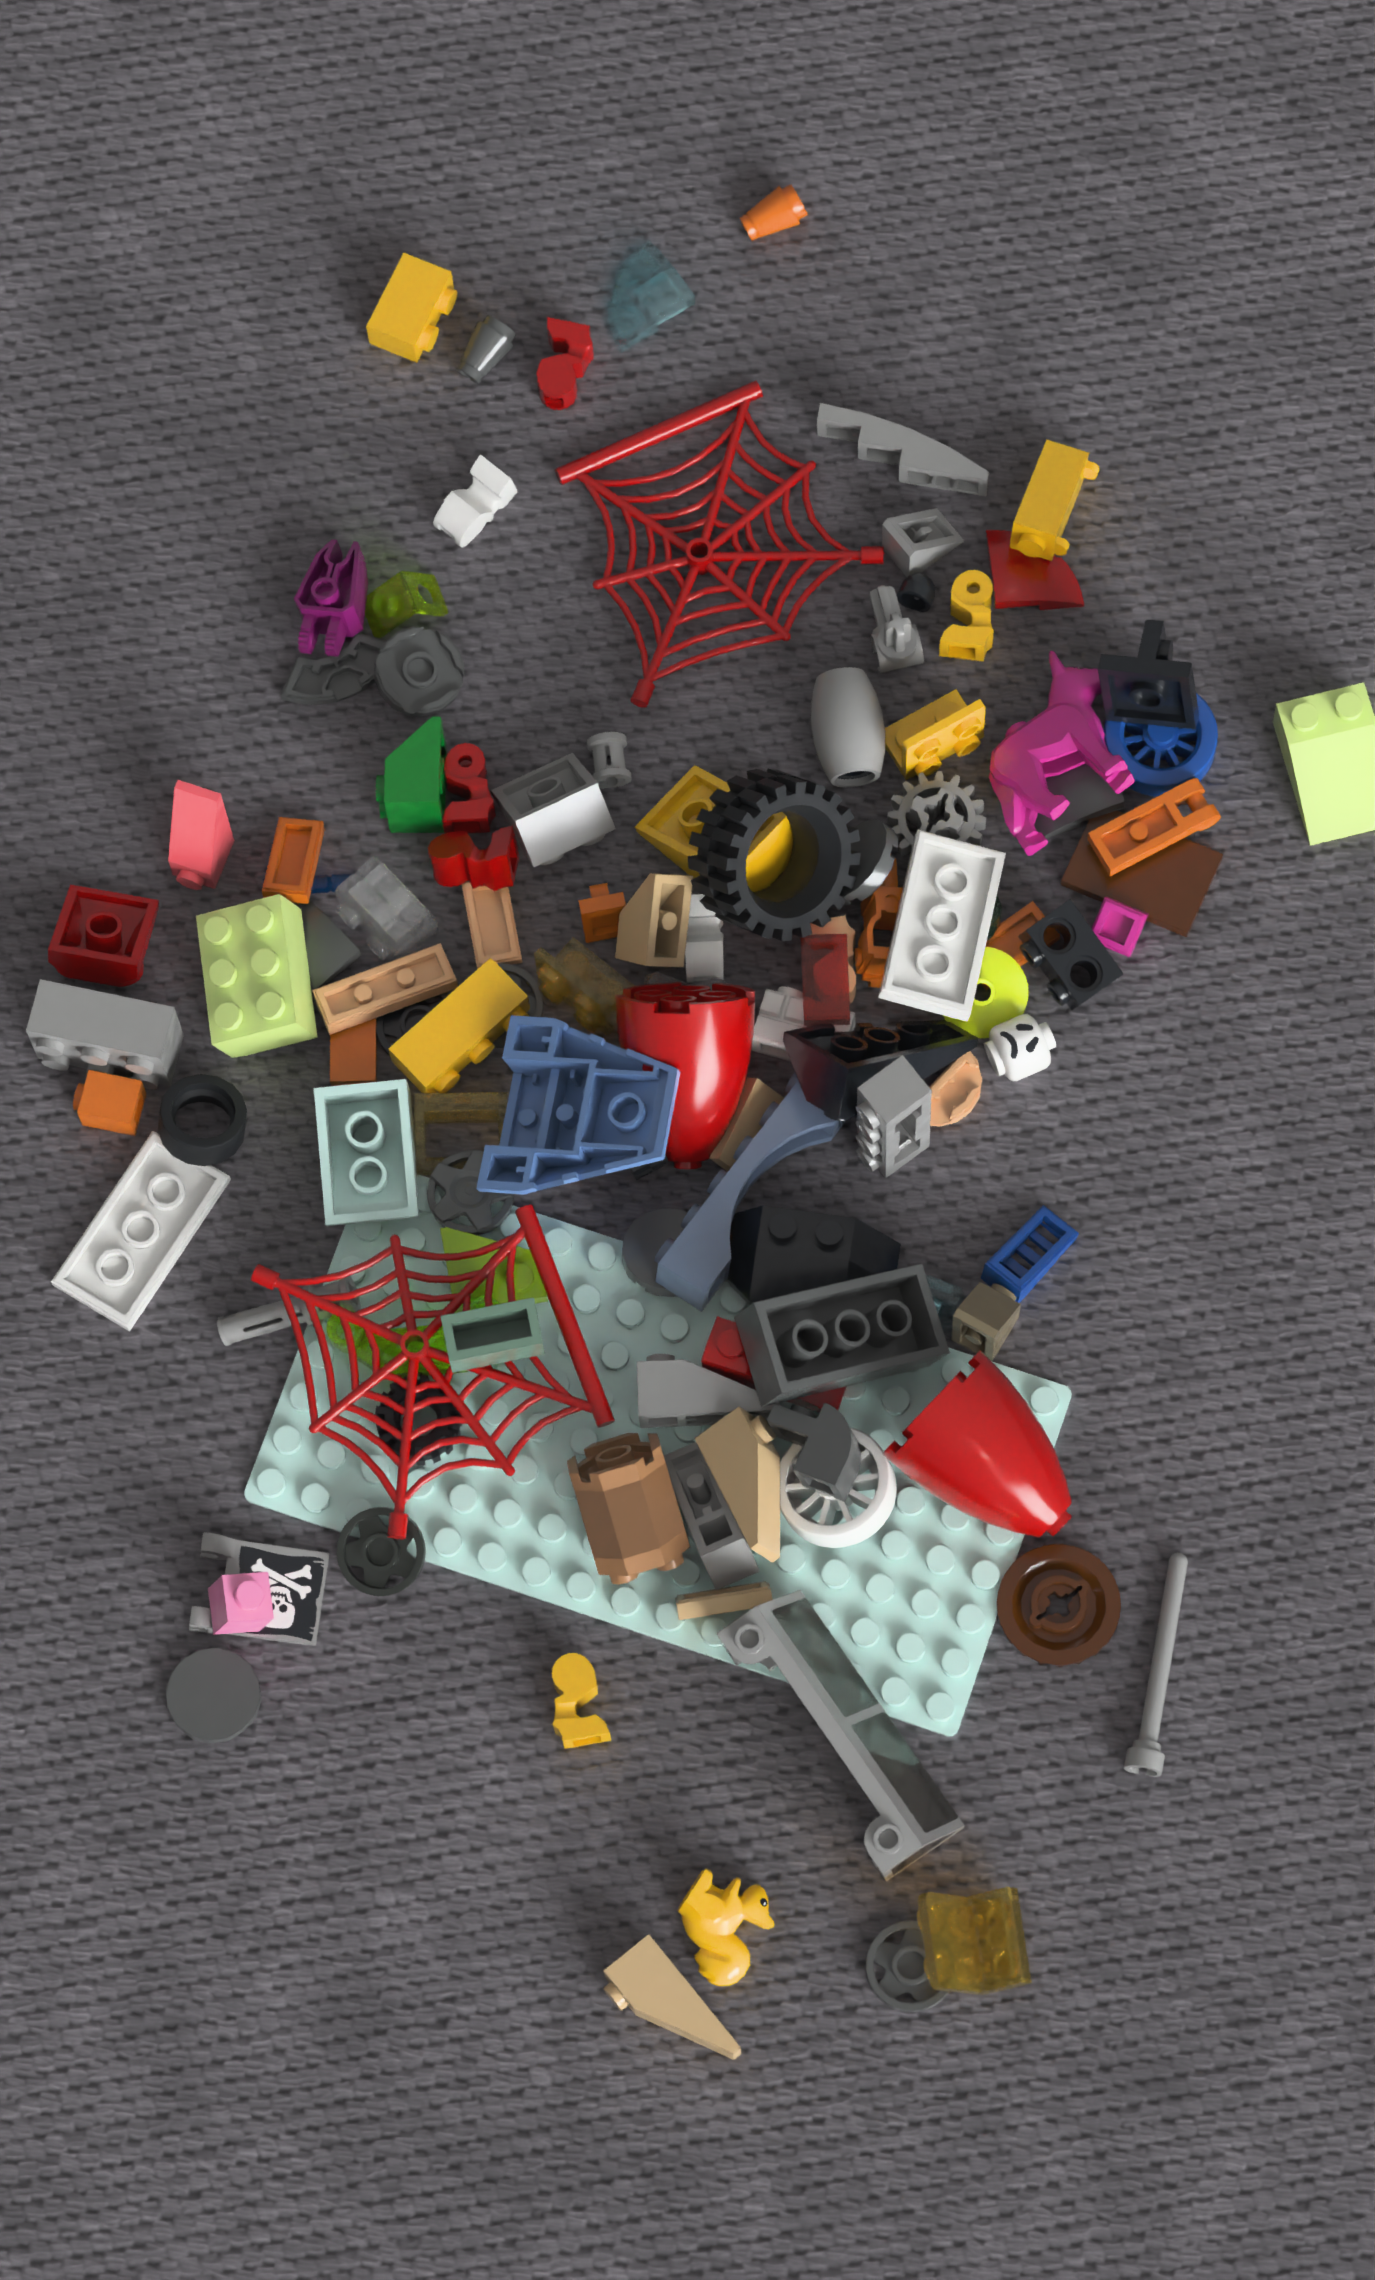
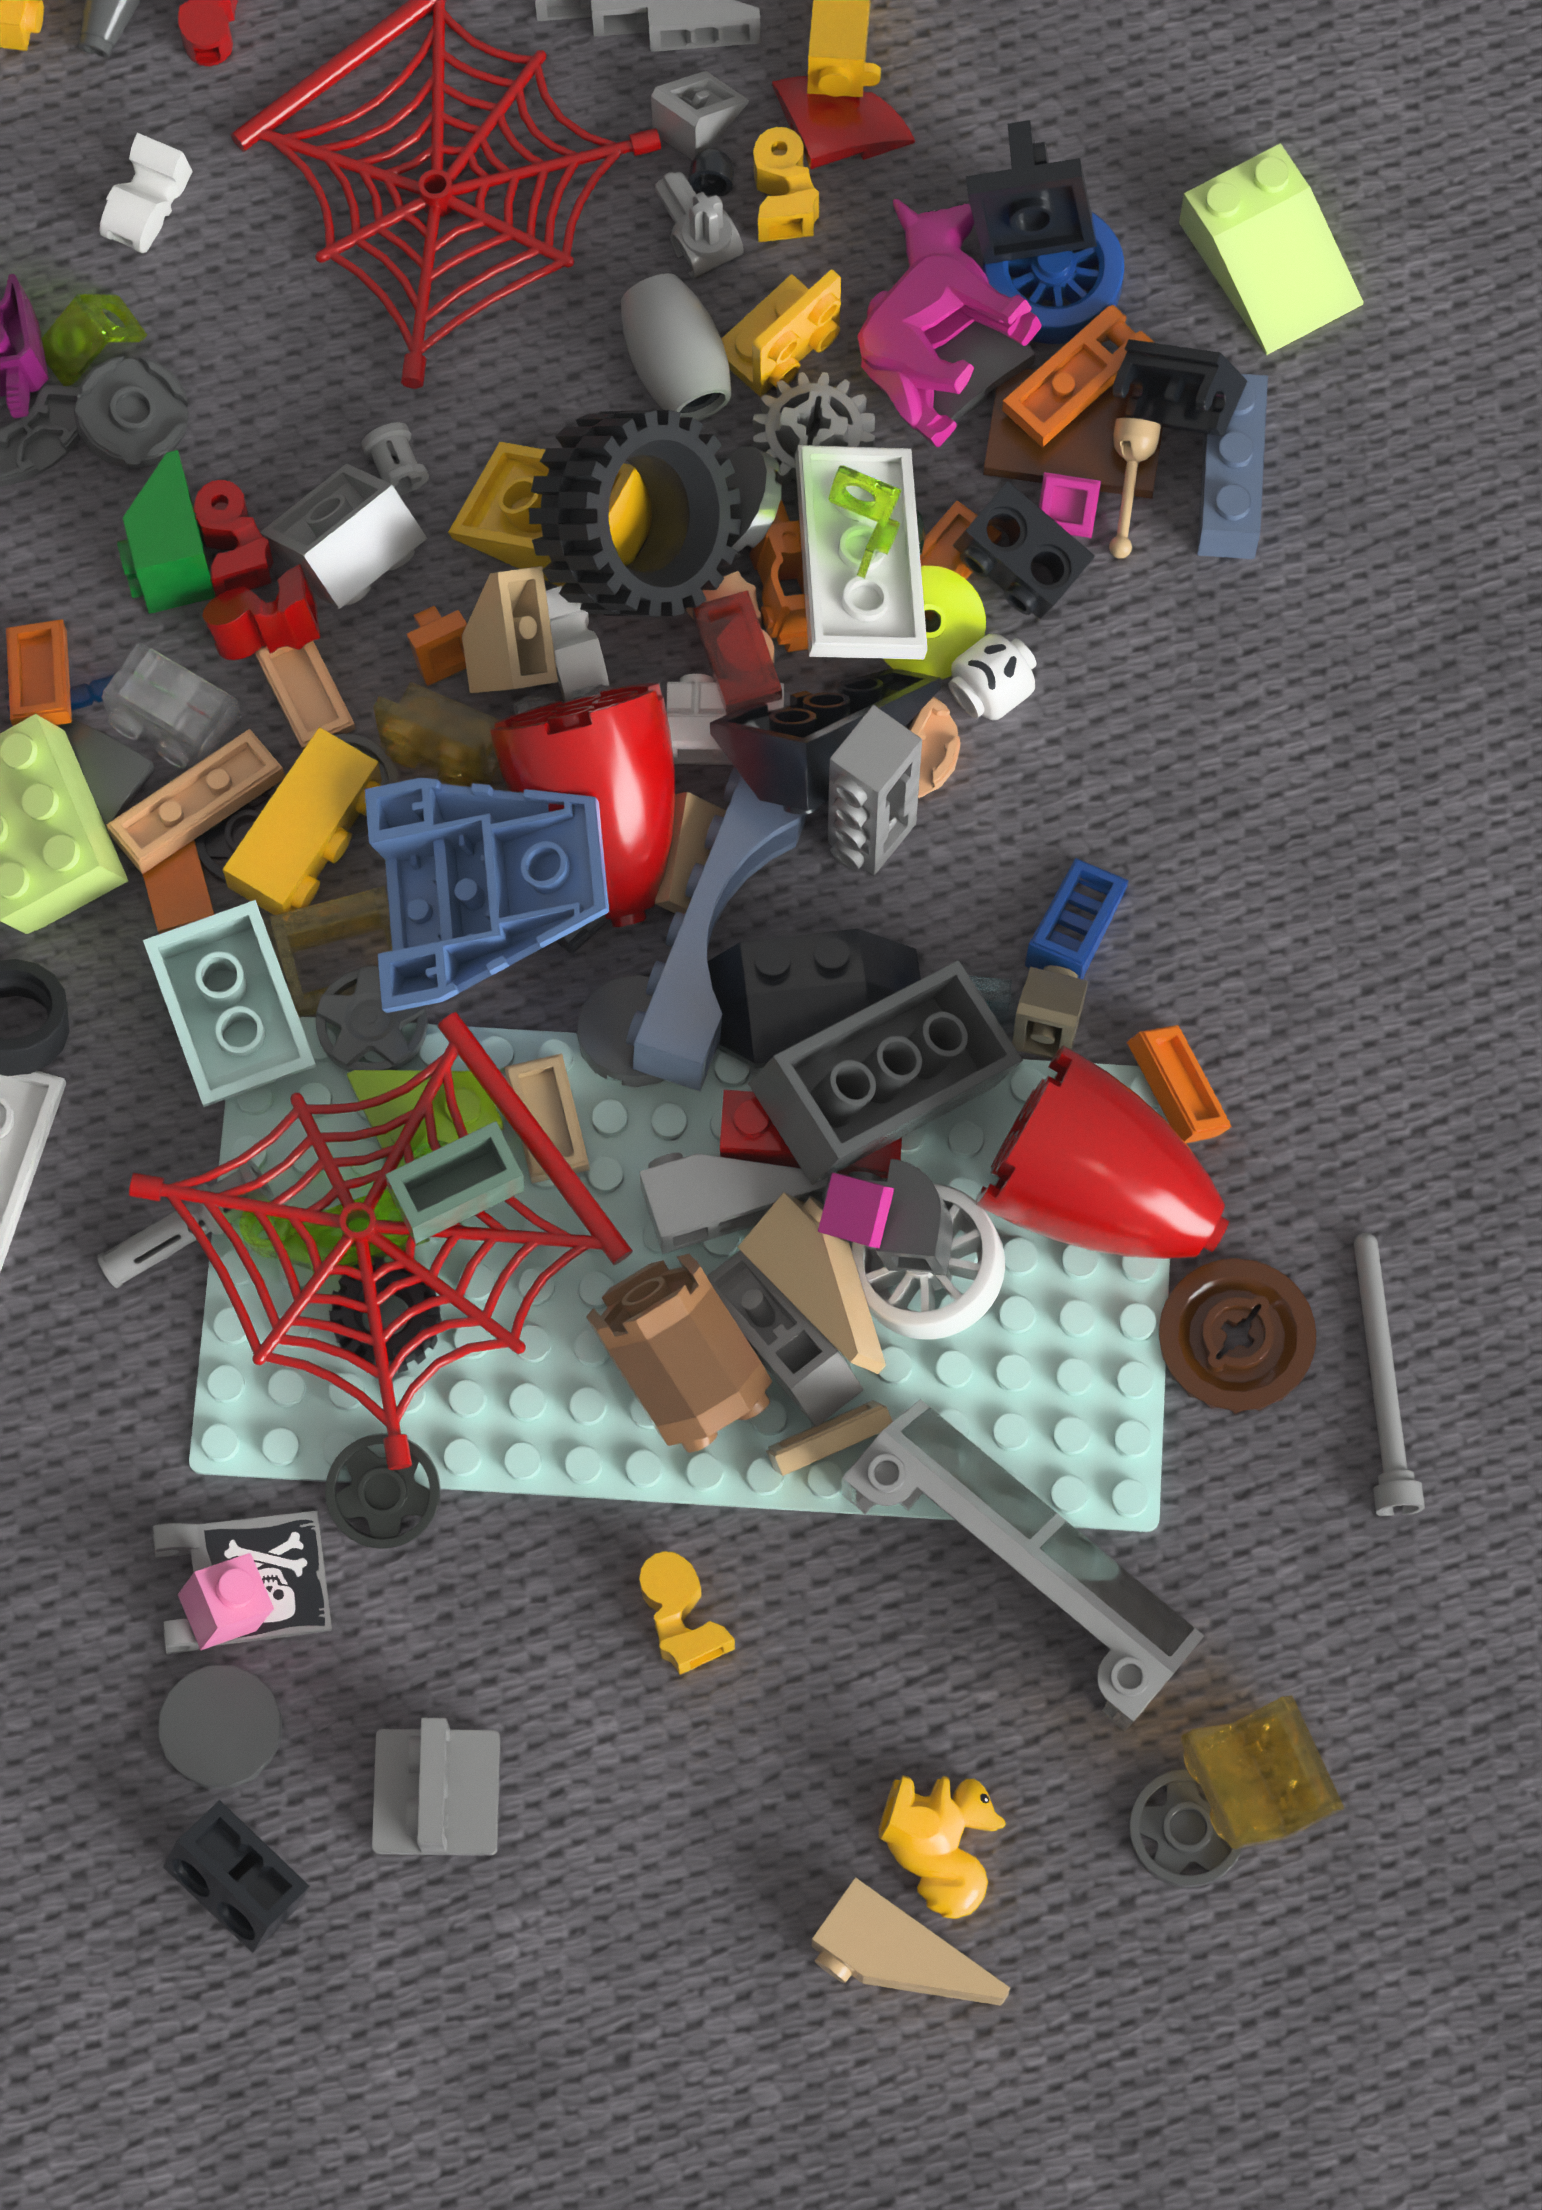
camera: 20 degrees left, 0 degrees up
none -> black brick [163,1800,310,1953]
none -> light grey bracket [372,1718,500,1855]
none -> tan tile [504,1053,590,1184]
none -> dark pink tile [818,1172,894,1248]
none -> clear neon green bracket [828,465,902,579]
none -> tan hinge [1109,418,1161,558]
none -> black hinge [1113,339,1247,436]
none -> orange tile [1127,1025,1232,1143]
none -> sand blue brick [1197,374,1268,559]

